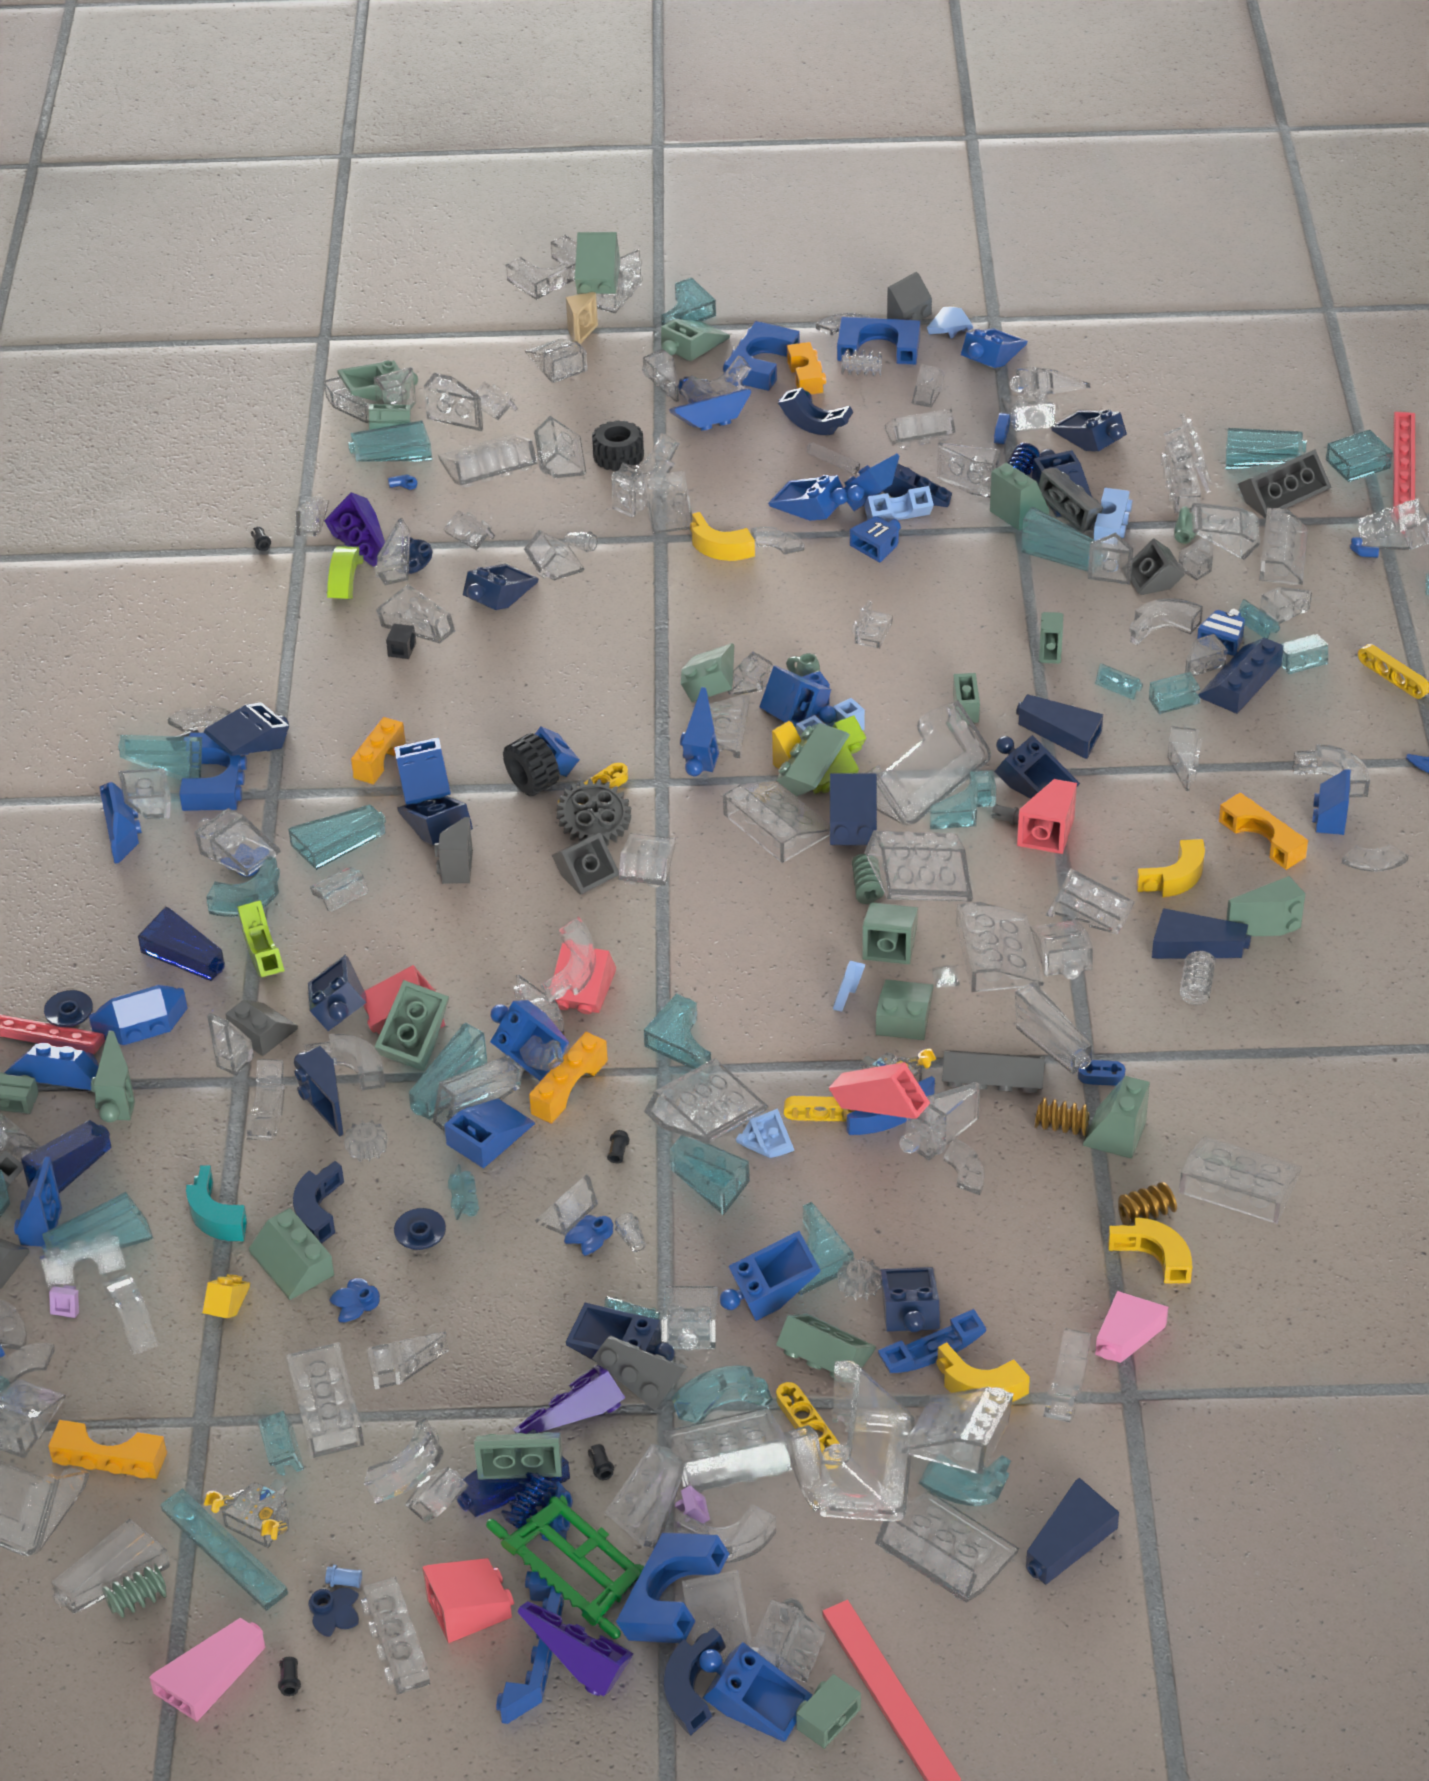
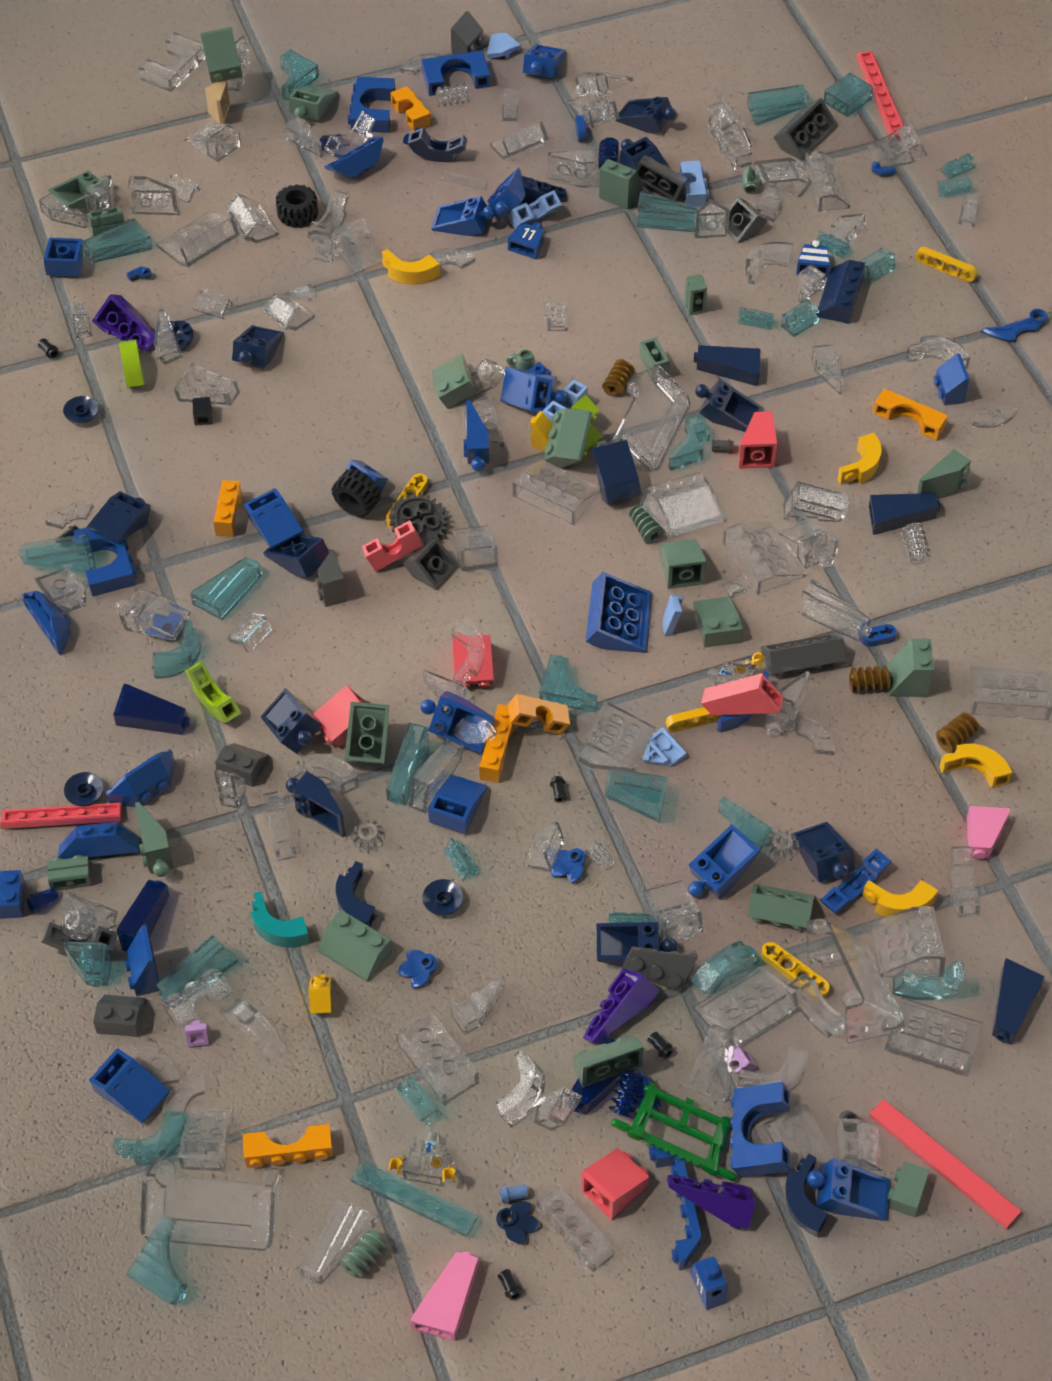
camera: 20 degrees left, 10 degrees up
none -> blue slope [43,237,83,277]
none -> dark blue dish [63,396,99,423]
none -> coral arch [362,520,424,572]
none -> light orange arch [508,694,570,735]
none -> blue slope [586,572,651,653]
none -> pearl gold piece [602,359,635,396]
none -> blue torso [690,1256,727,1310]

